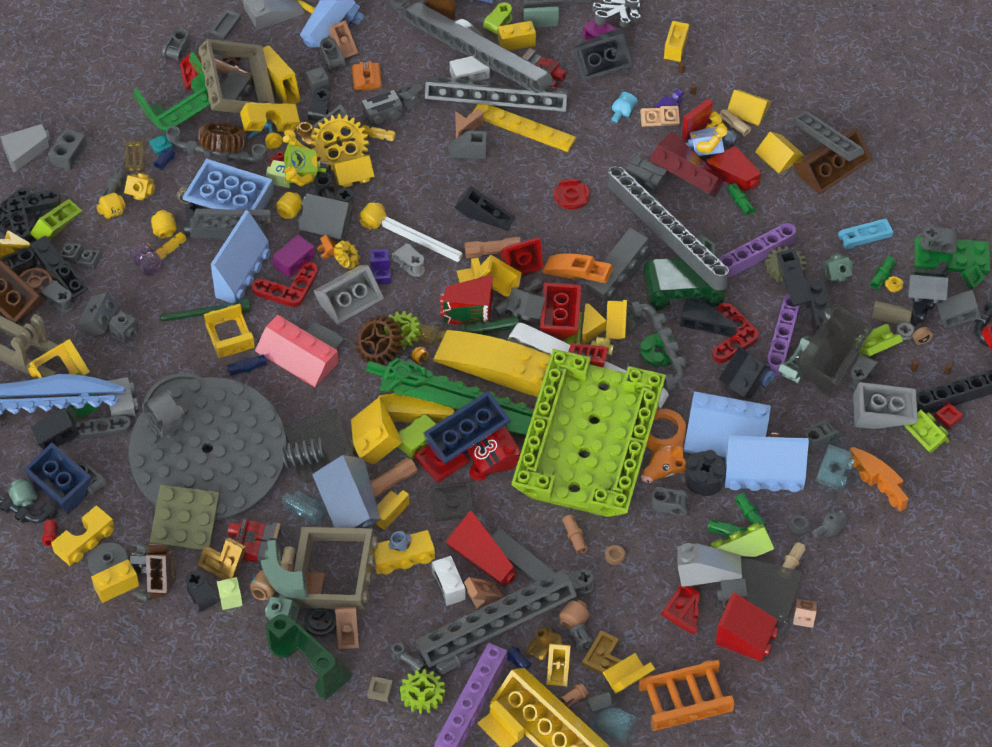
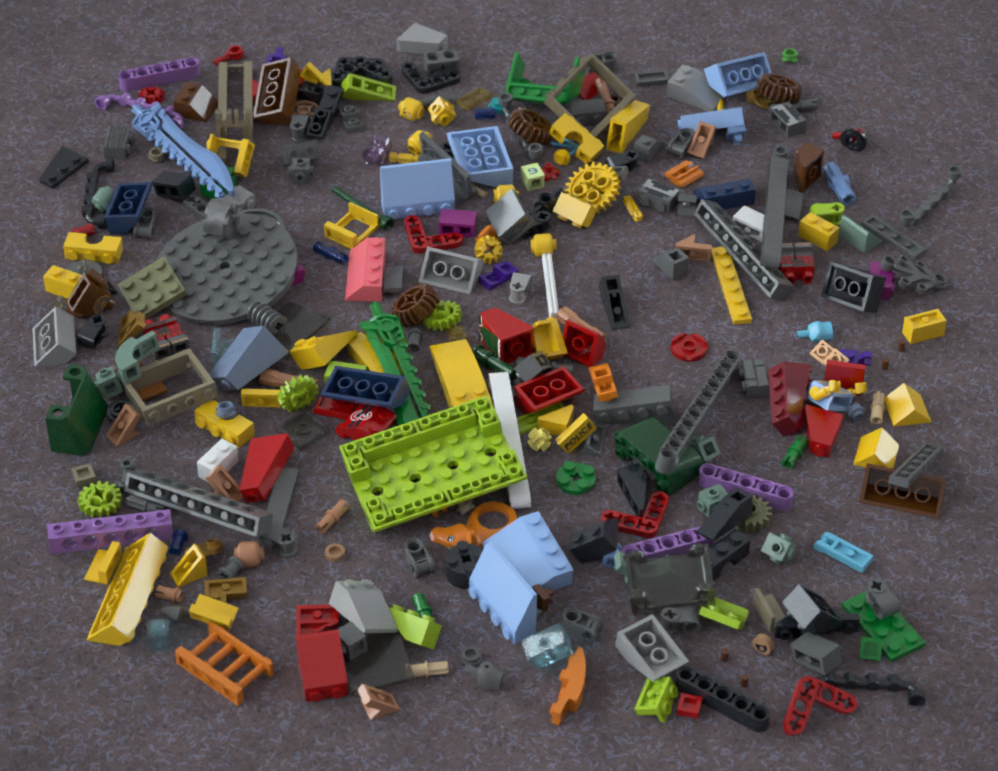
camera: 55 degrees right, 10 degrees down
yellowish green brick [217,577,243,610] -> none
torso [283,129,327,186] -> none
light orange plate [411,347,429,365] -> none
red slope [568,343,609,368] -> none
dark grey bar [630,301,685,390] -> none
green pin [734,493,767,526] -> none
green pin [869,256,897,290] -> none
light grey bush [896,322,914,340] -> none
none -> light grey slope [32,306,77,367]
none -> lime gear [277,375,319,412]
none -> black beam [401,62,461,94]
none -> dark blue slope [693,178,756,210]
none -> sand green brick [697,484,728,517]

